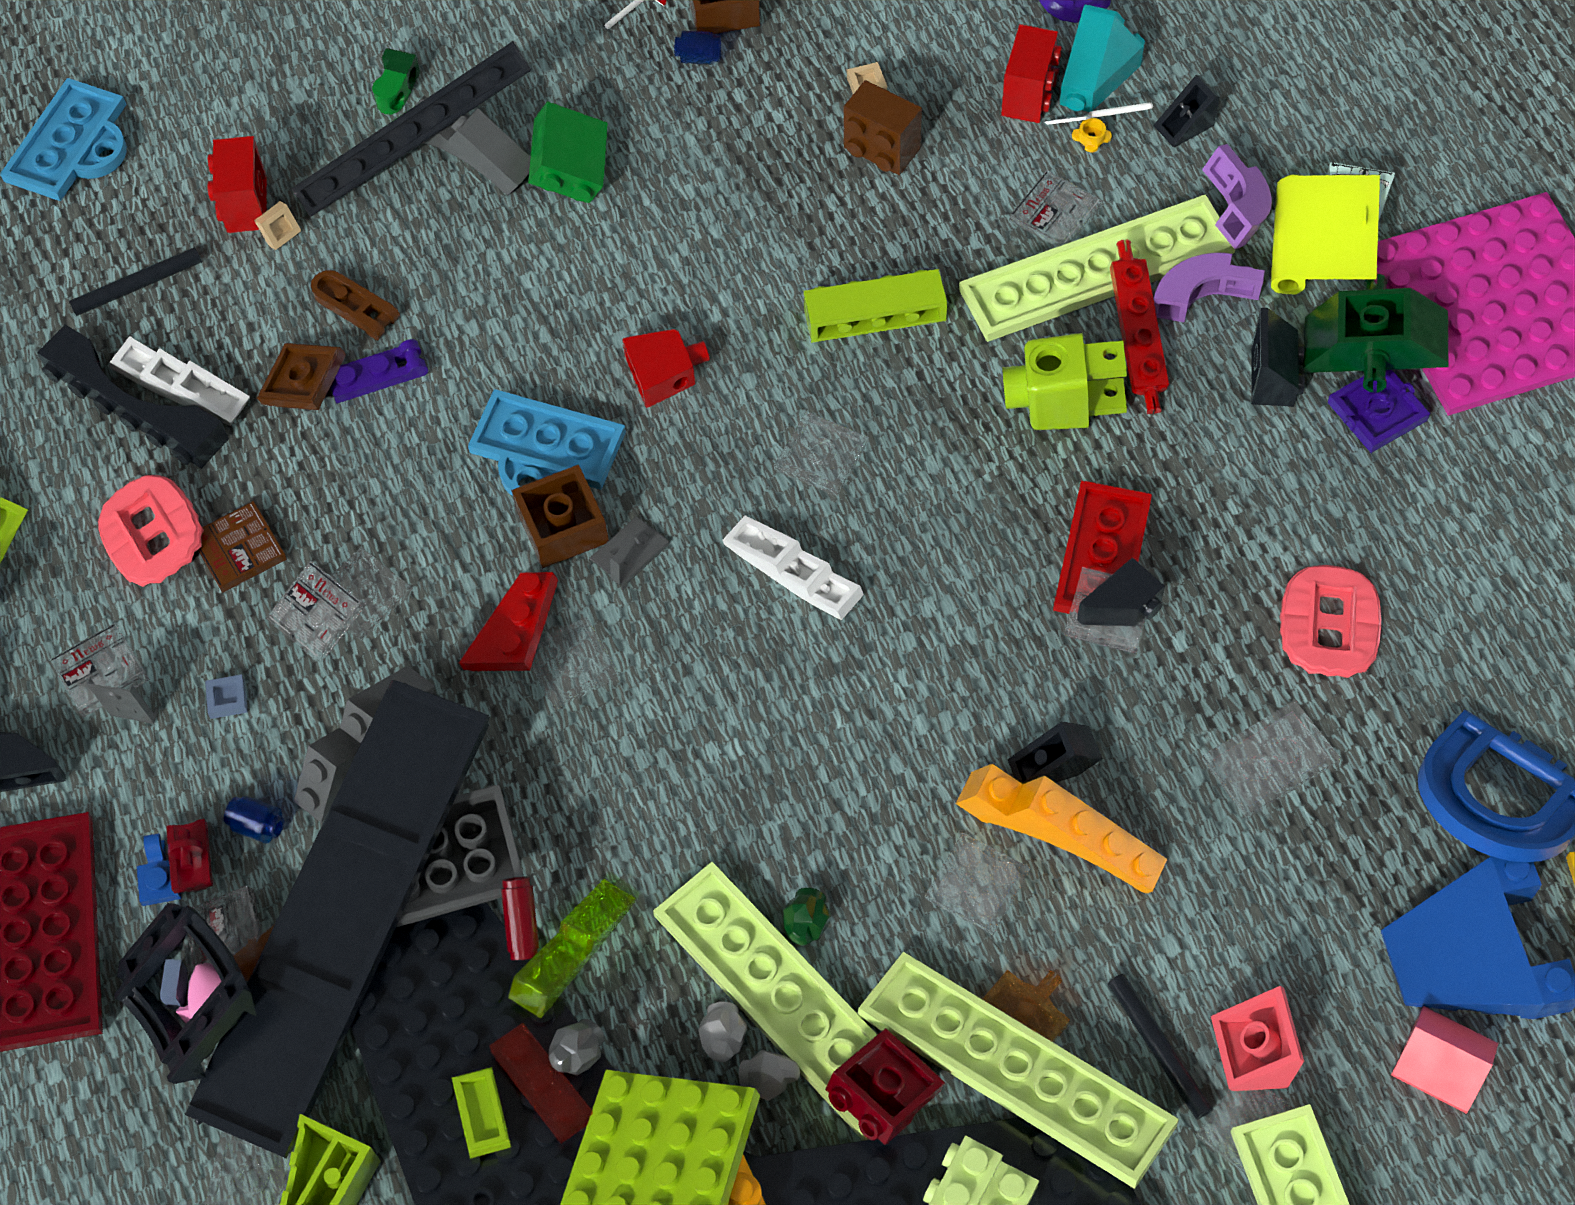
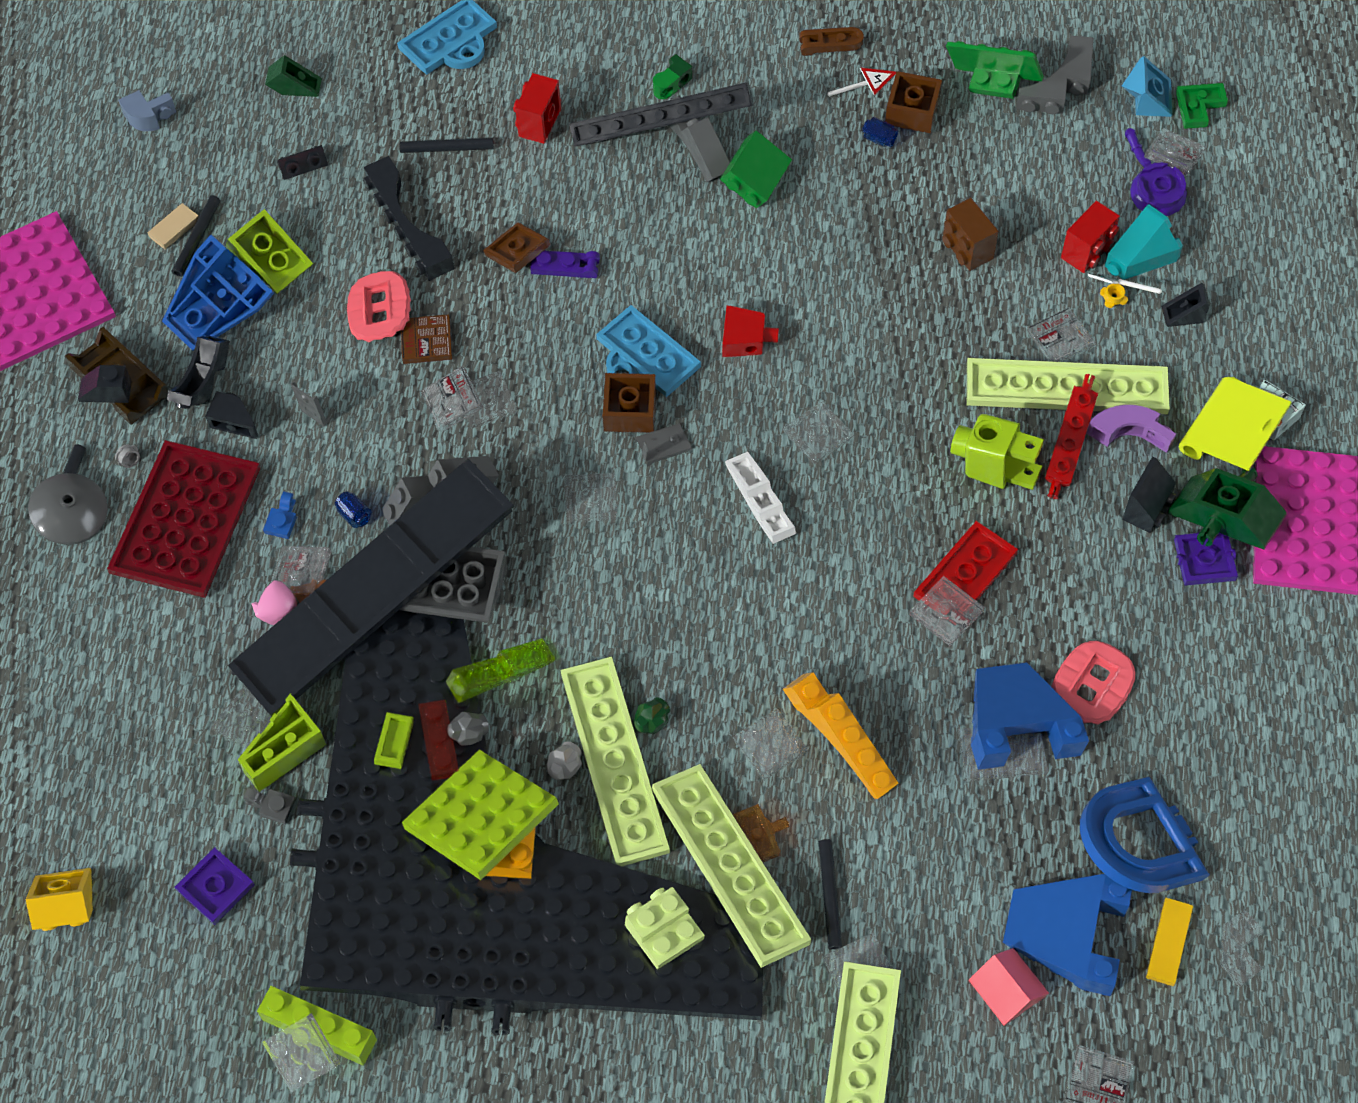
camera: 25 degrees right, 0 degrees up
clear tile [49,623,150,718] -> none
white slope [110,336,250,426] -> none
black wedge [114,903,257,1084] -> none
sand blue tile [160,959,189,1010] -> none
dark red hips [166,819,213,894] -> none
sand blue tile [205,674,248,719] -> none
tan plate [254,201,301,250] -> none
reddish brown plate [311,270,400,341] -> none
red wing [459,572,558,671] -> none
dark red piece [501,876,539,960] -> none
light grey rock [739,1050,800,1101] -> none
lime brick [803,269,947,343] -> none
dark red plate [825,1028,945,1145] -> none
tan plate [847,62,887,94] -> none
black slope [1007,721,1103,784] -> none
black slope [1077,557,1165,626] -> none
medium lavender arch [1202,144,1272,249] -> none
coral slope [1211,986,1304,1091] -> none
none -> blue wedge [971,663,1089,770]

